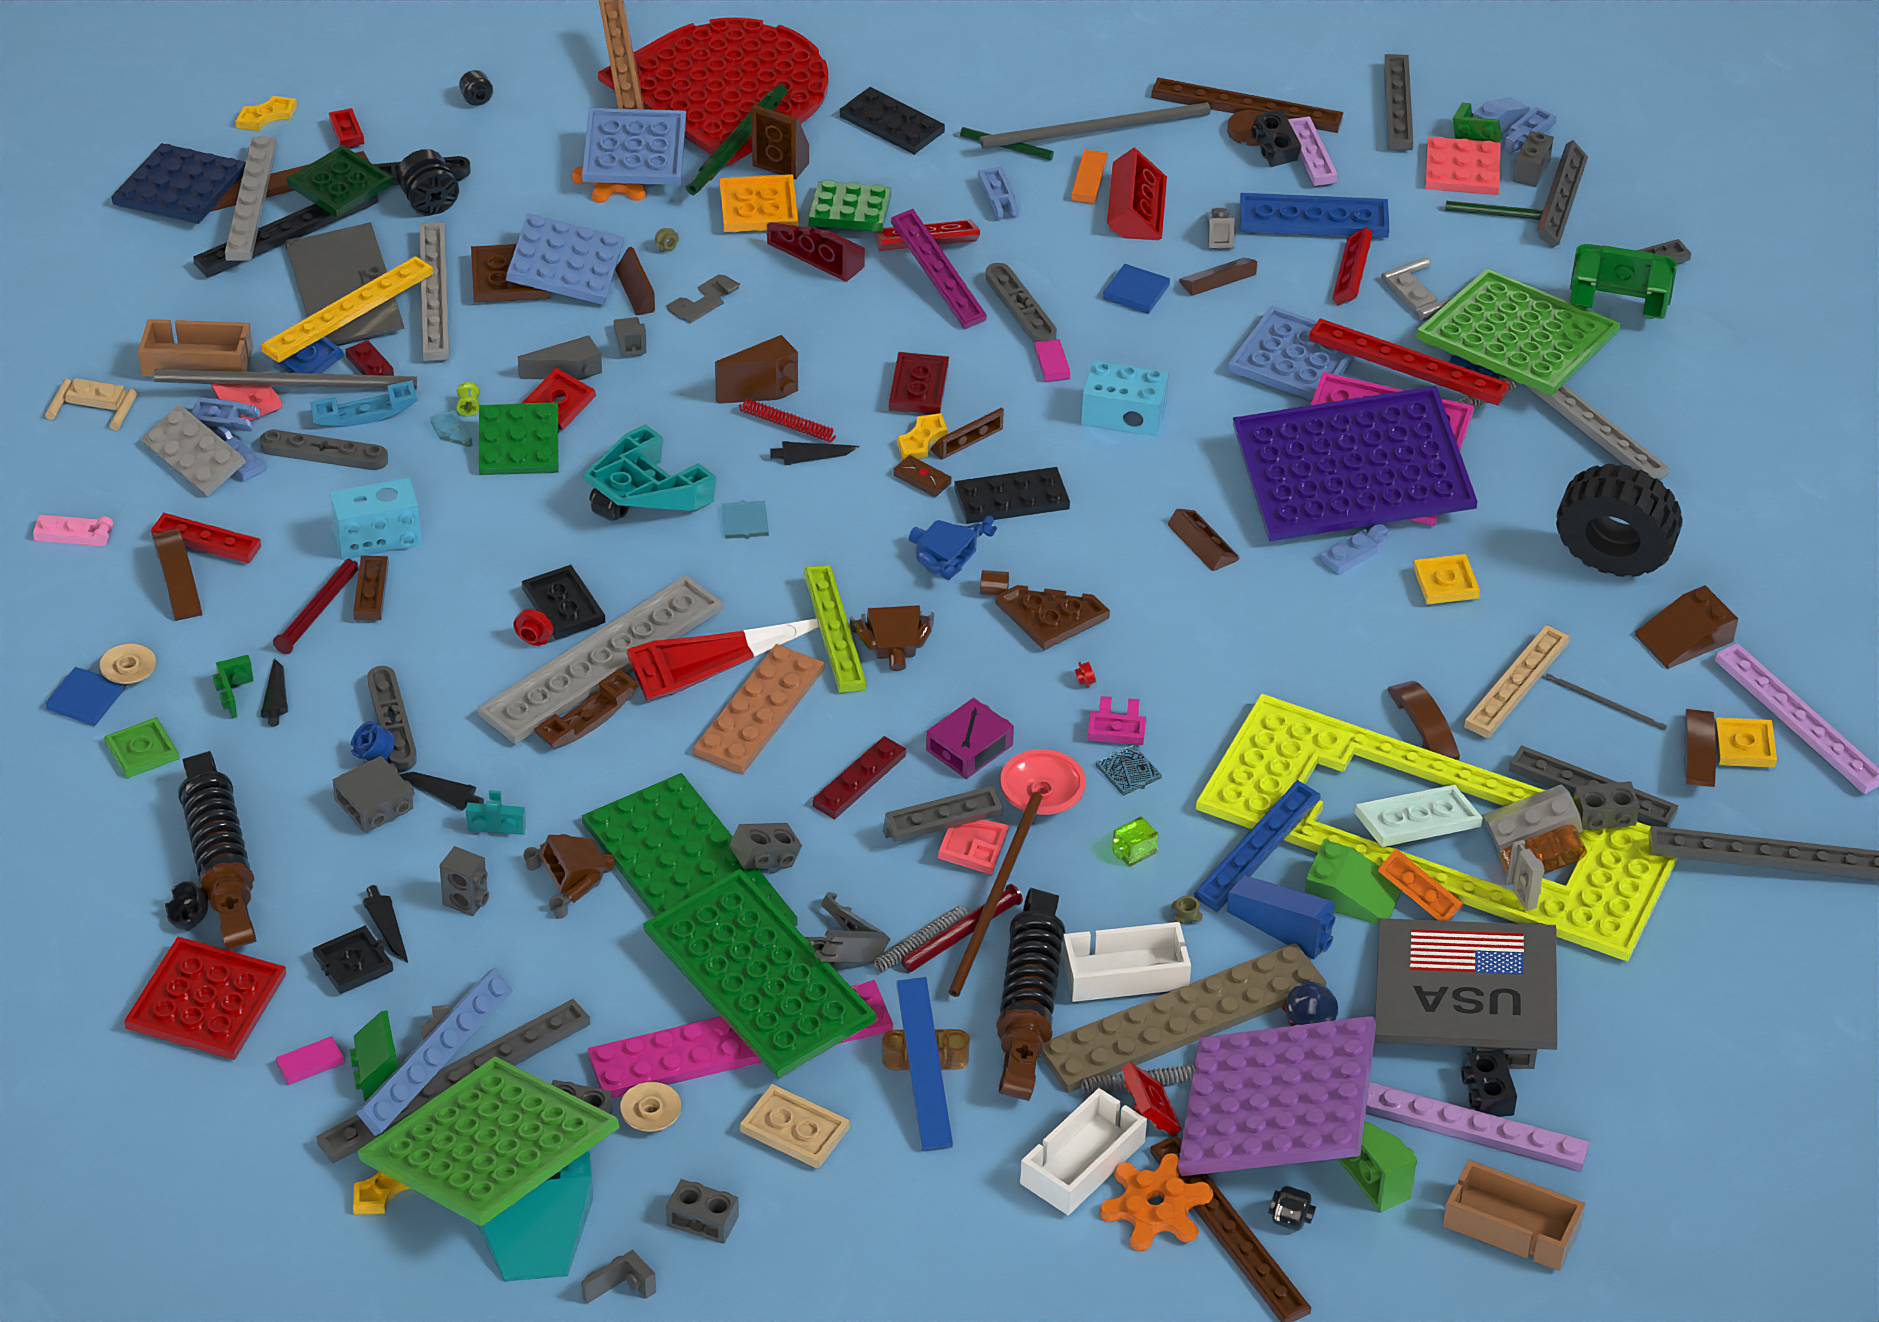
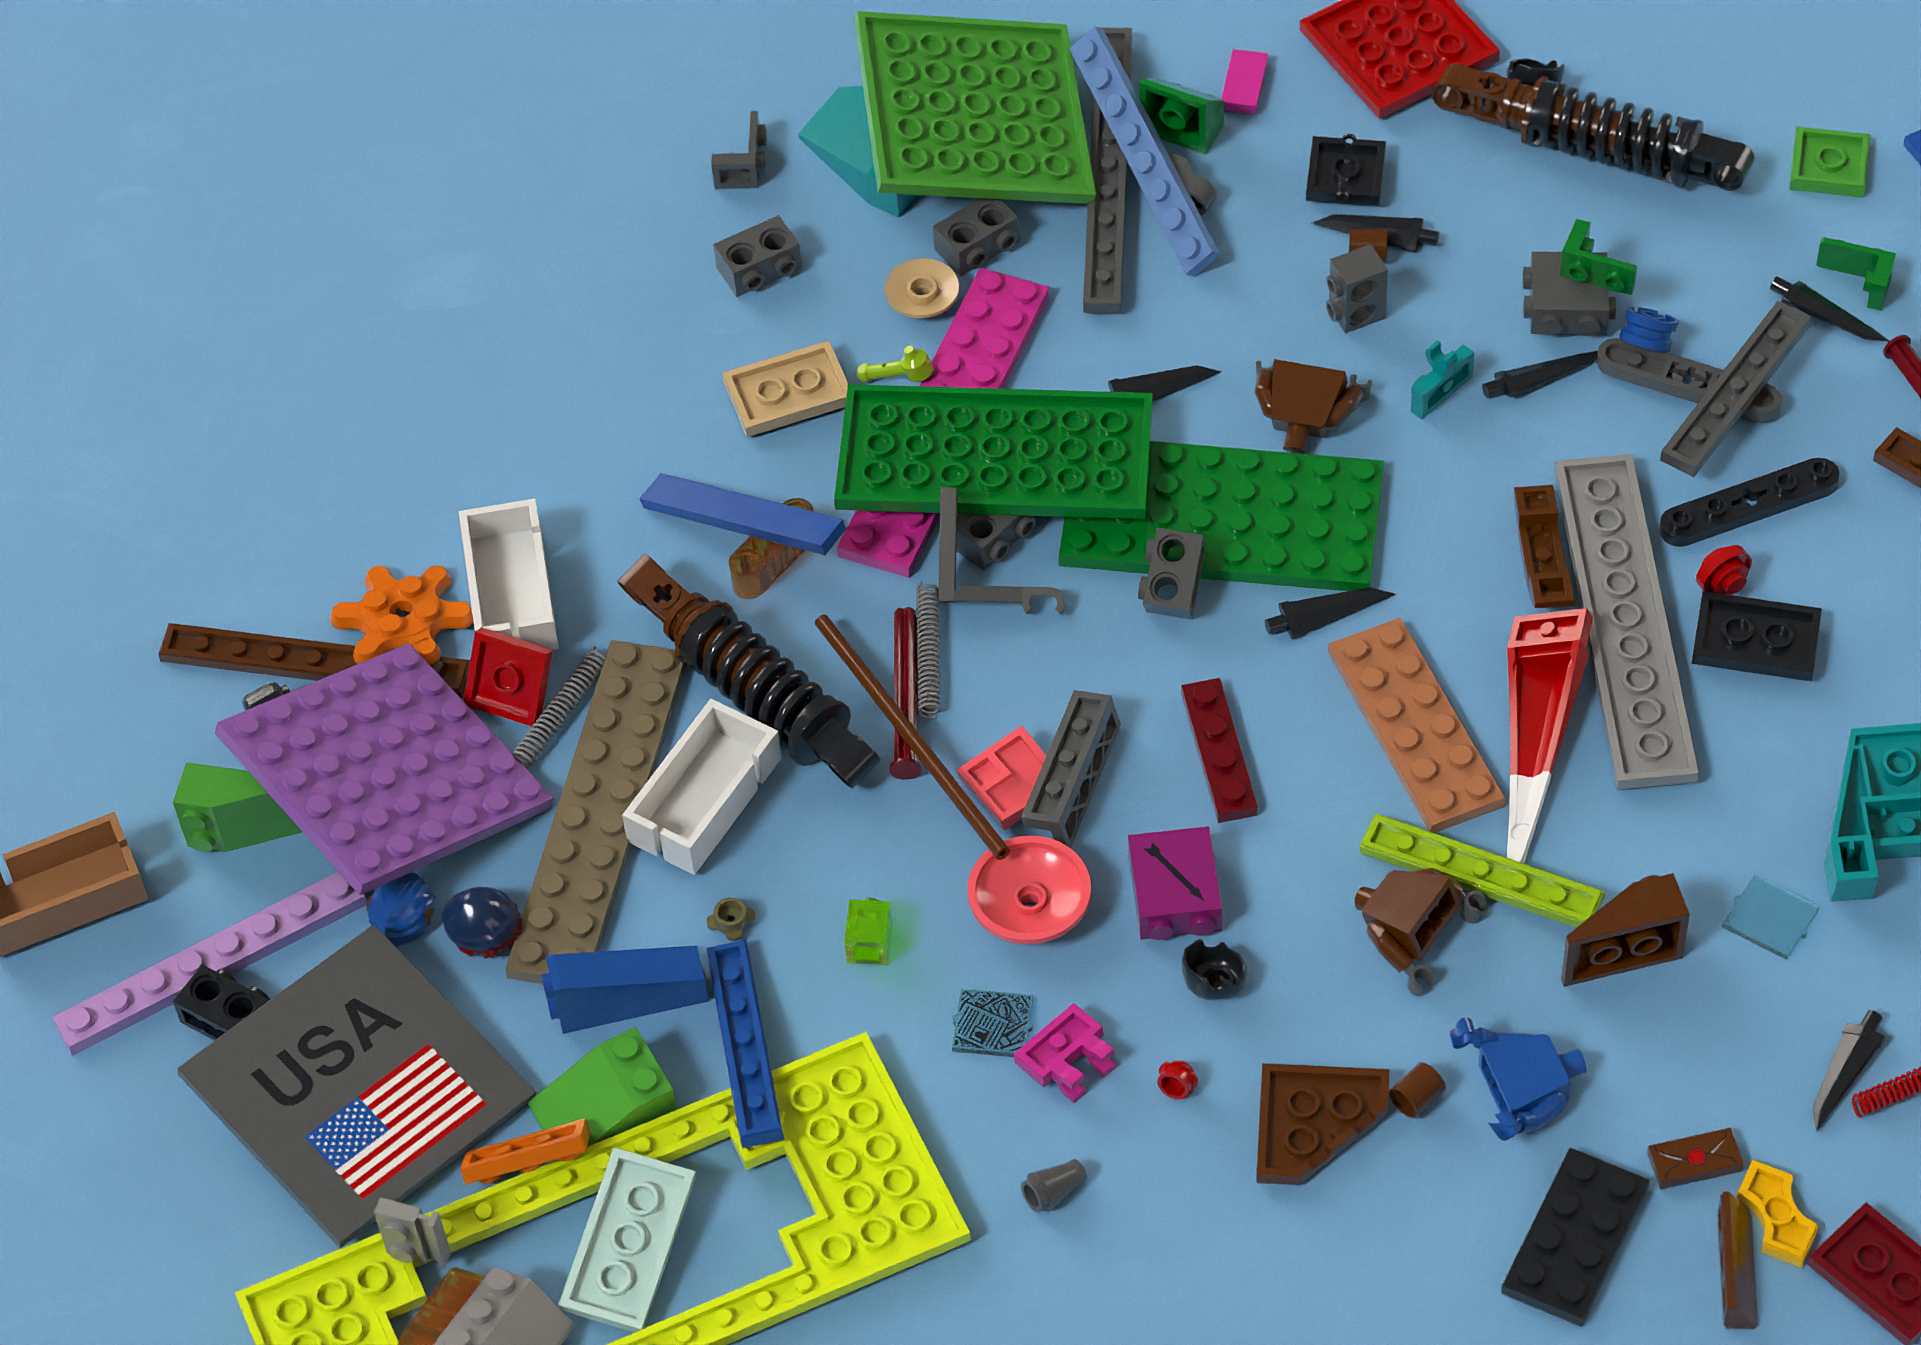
camera: 135 degrees right, 10 degrees up
none -> lime piece [857,345,934,383]
none -> dark grey cone [1021,1159,1087,1212]
none -> black bar [1108,365,1221,401]
none -> black hair [1182,939,1247,1000]
none -> black bar [1264,587,1396,640]
none -> reddish brown beam [1349,228,1387,263]
none -> green bracket [1560,218,1637,295]
none -> reddish brown slope [1561,873,1690,987]
none -> black piece [1659,457,1840,547]
none -> dark grey plate [1660,301,1811,477]

